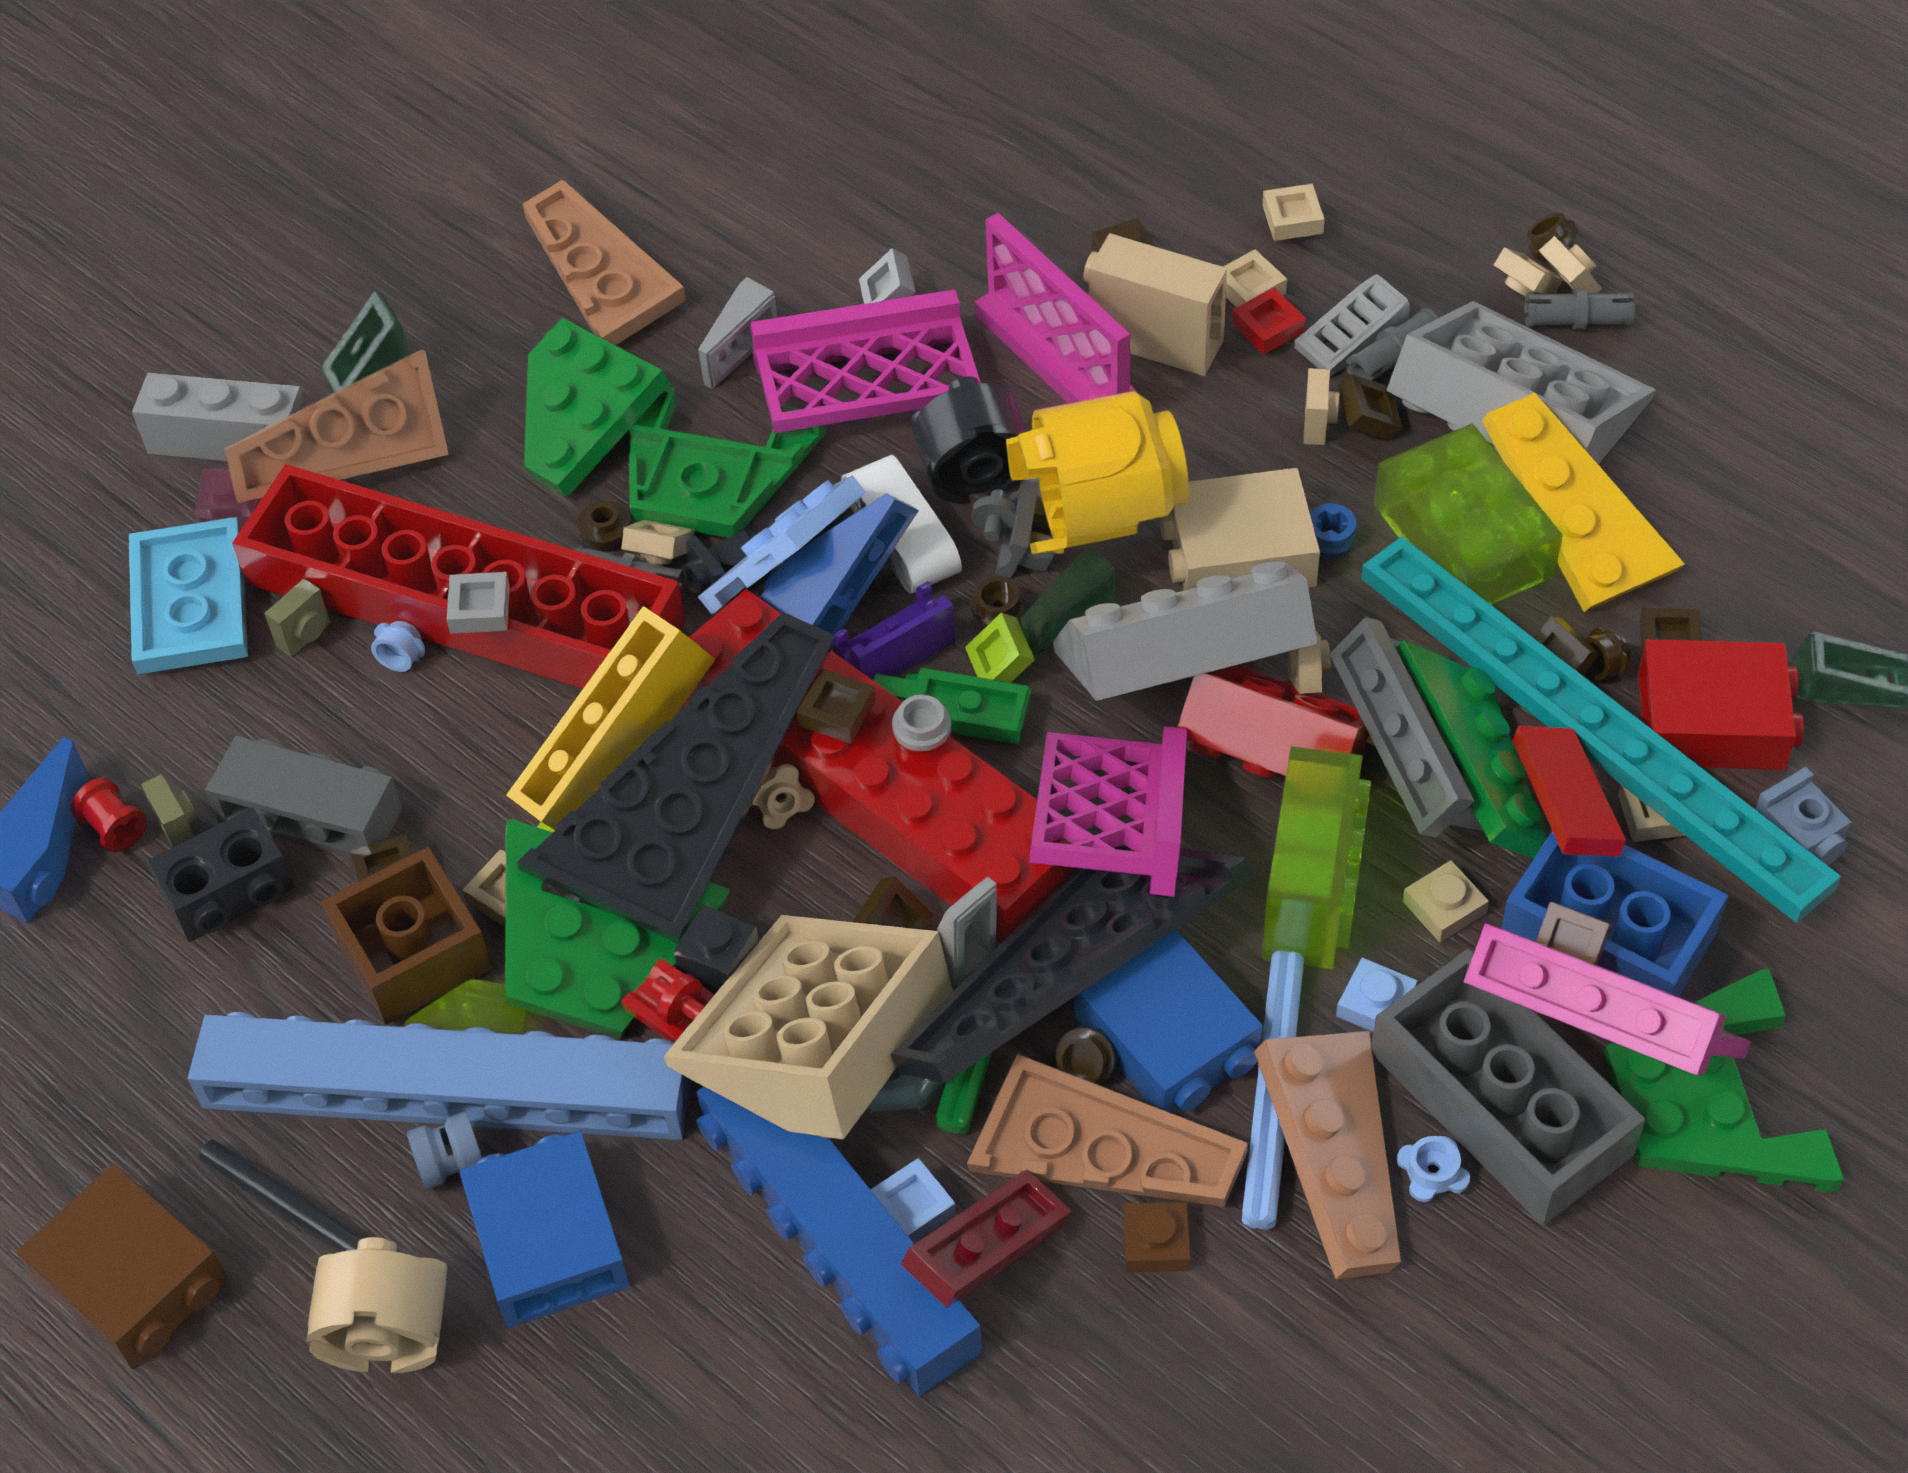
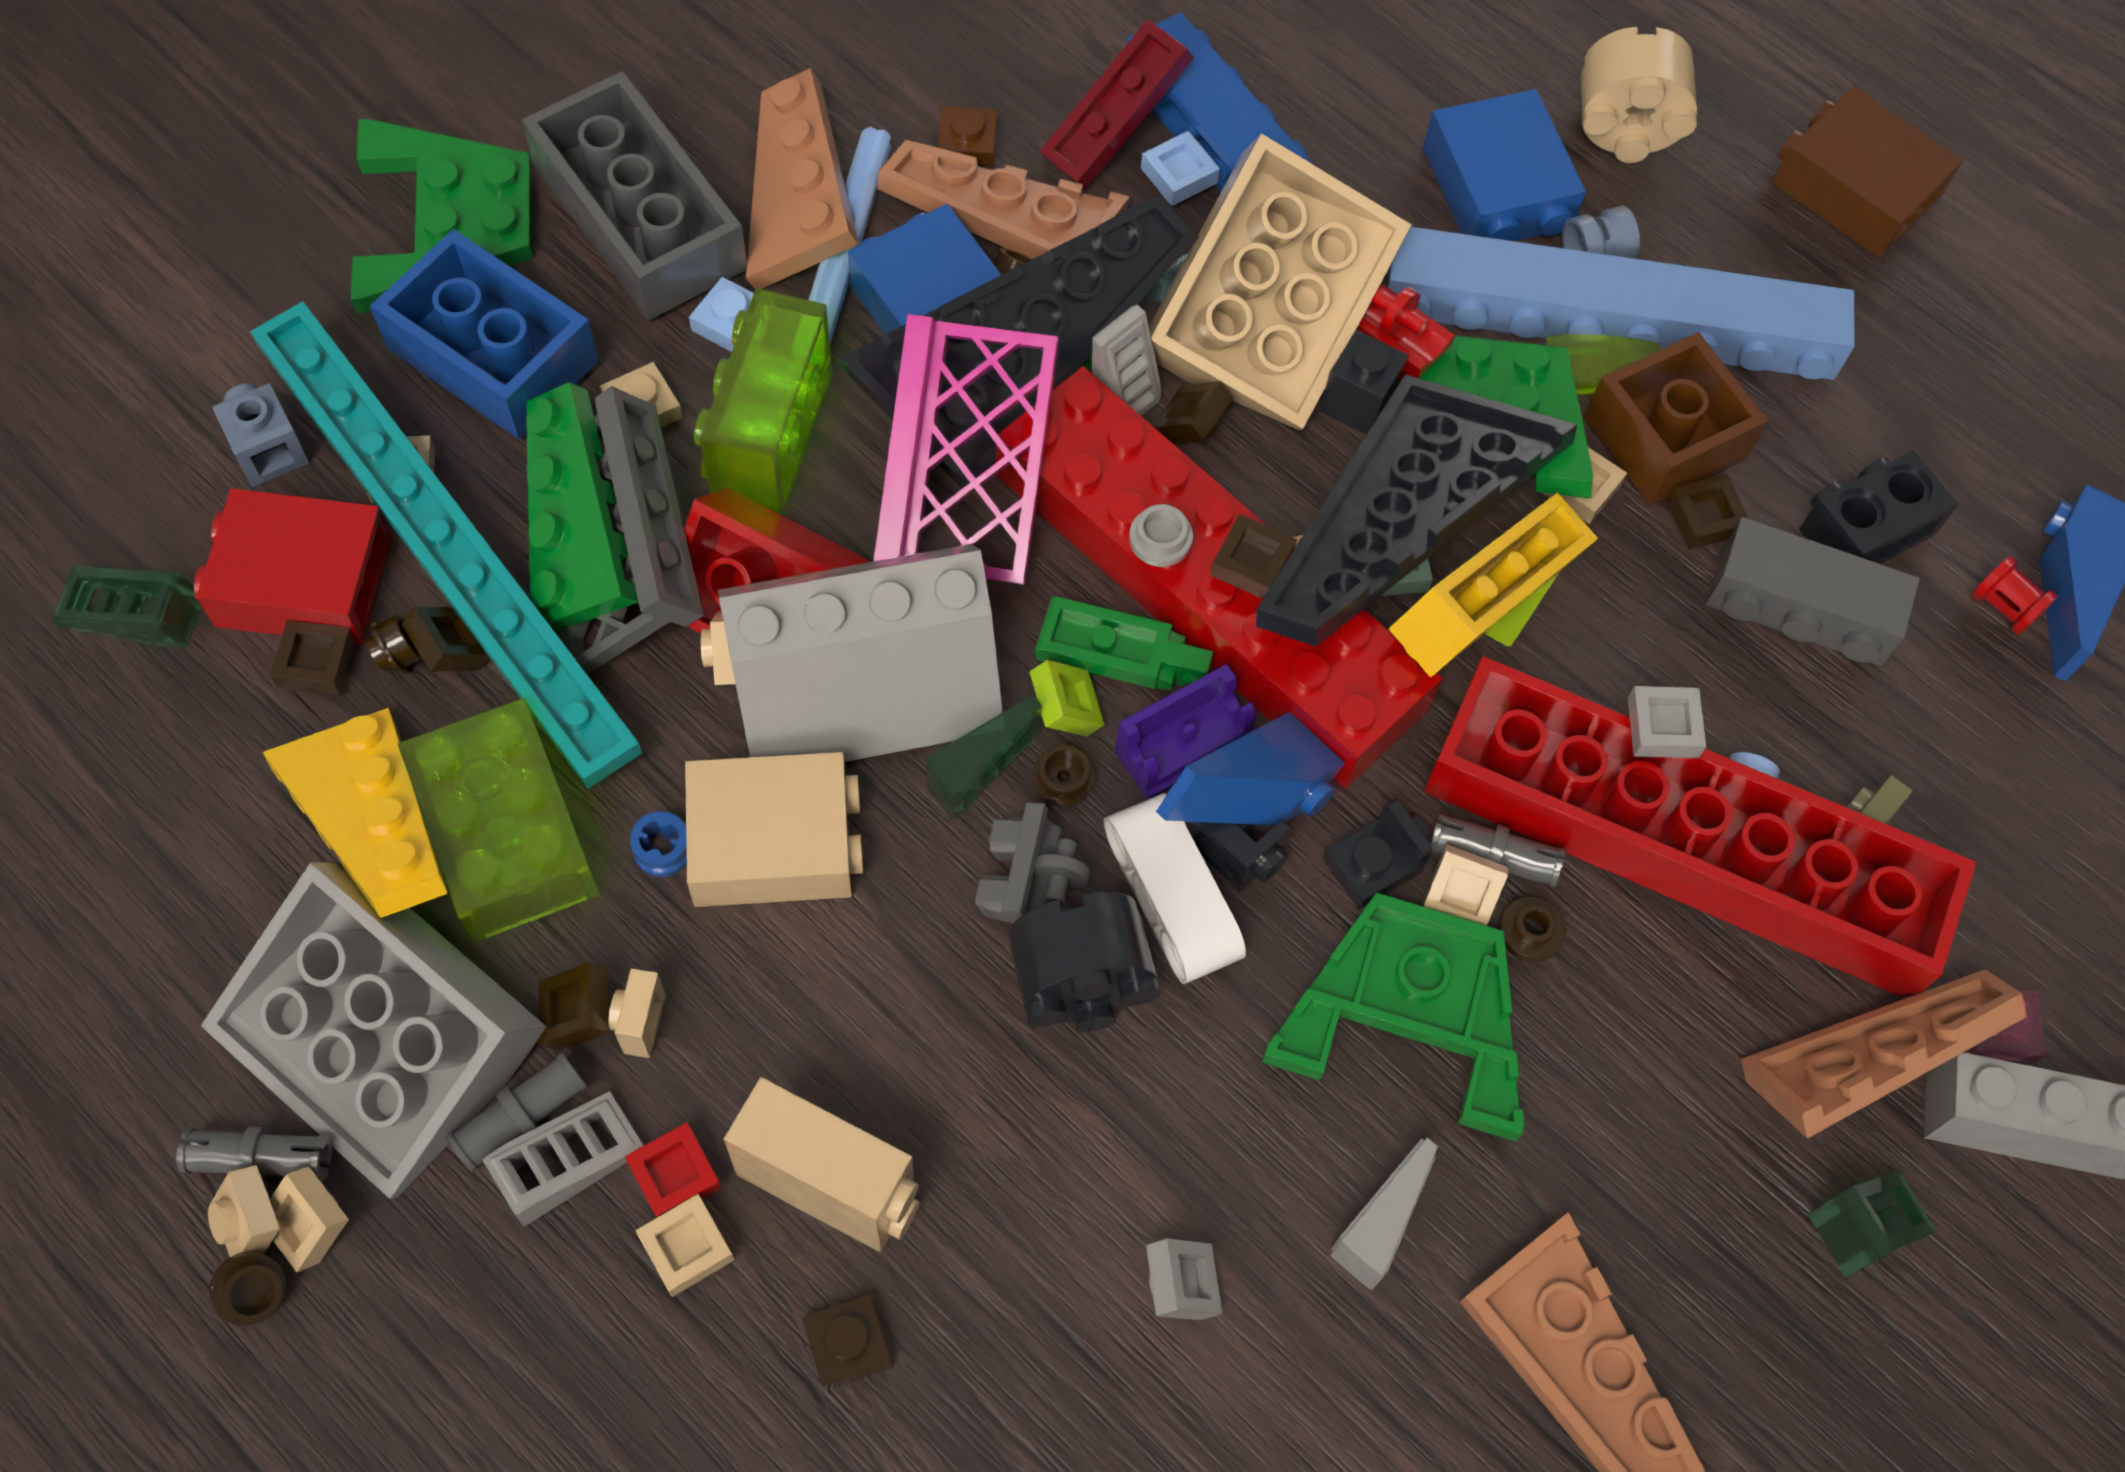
camera: 175 degrees right, 10 degrees up
medium azure plate [129,517,248,675] -> none
olive plate [141,774,199,848] -> none
black bar [199,1140,364,1252] -> none
green plate [524,318,670,498] -> none
light blue wing [698,475,866,614] -> none
dark pink fence [750,289,981,433] -> none
dark pink fence [974,213,1142,404] -> none
yellow piece [1006,391,1189,554] -> none
tan plate [1262,184,1325,241] -> none
light blue plate [1397,1136,1470,1202] -> none
fence [1464,923,1751,1076] -> none
red tile [1513,725,1626,857] -> none
plate [1536,902,1613,965] -> none

